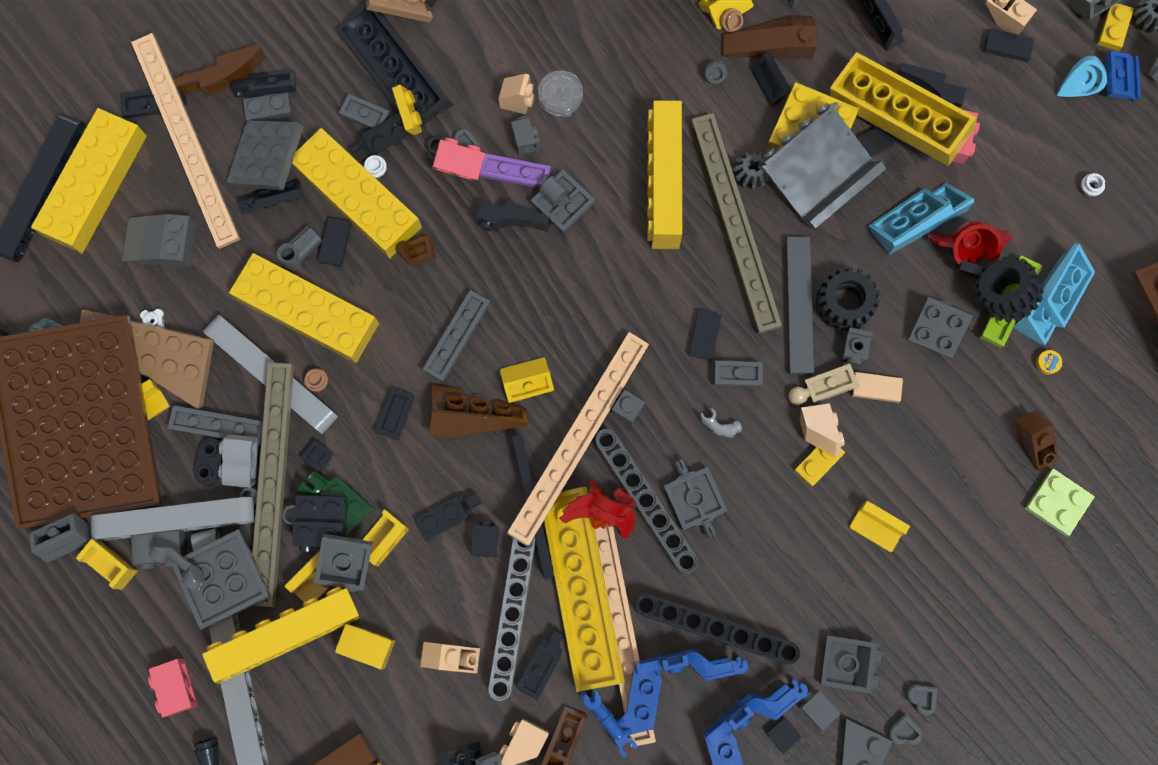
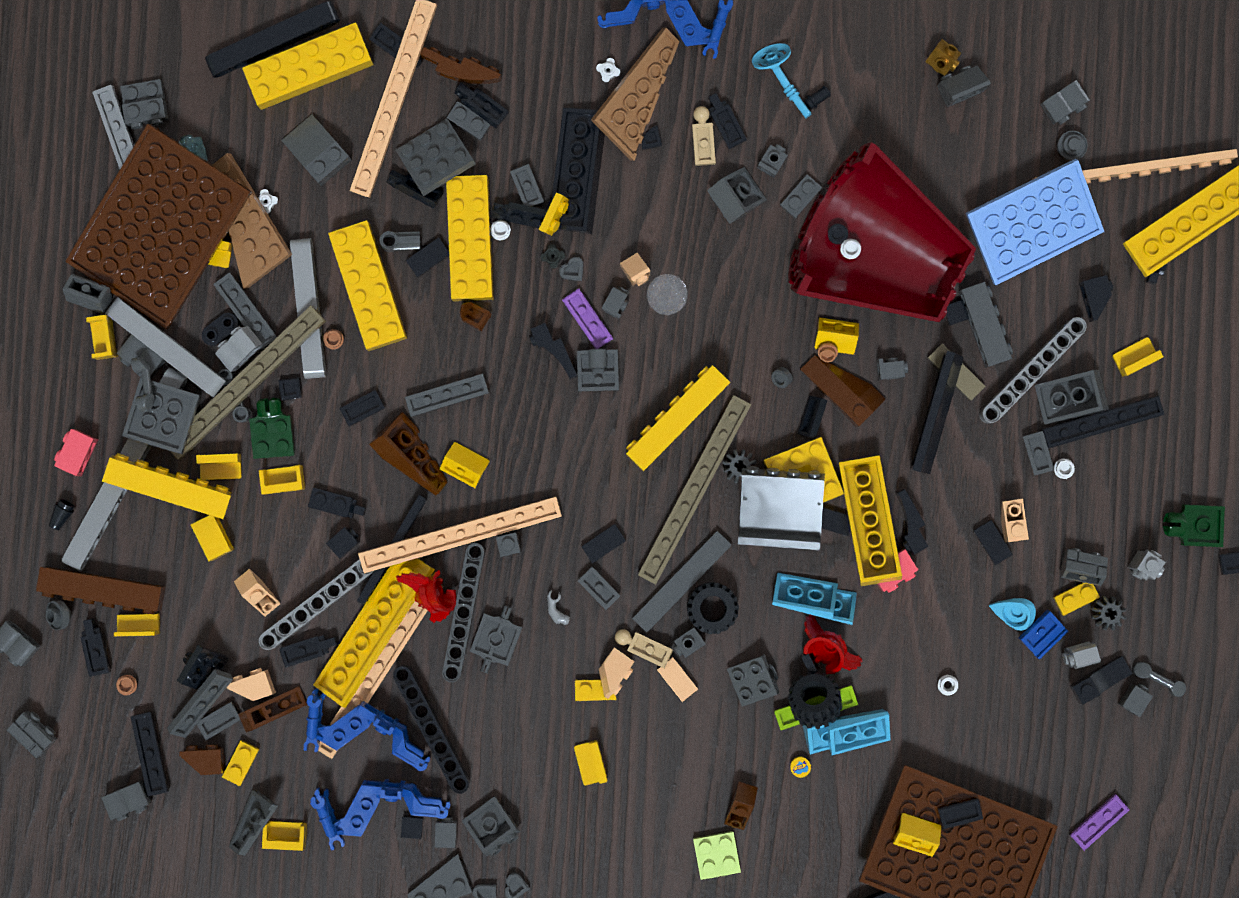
camera: 40 degrees right, 10 degrees up
black plate [293,494,347,551] -> none
dark grey plate [314,534,373,592] -> none
coral brick [432,138,485,182] -> none

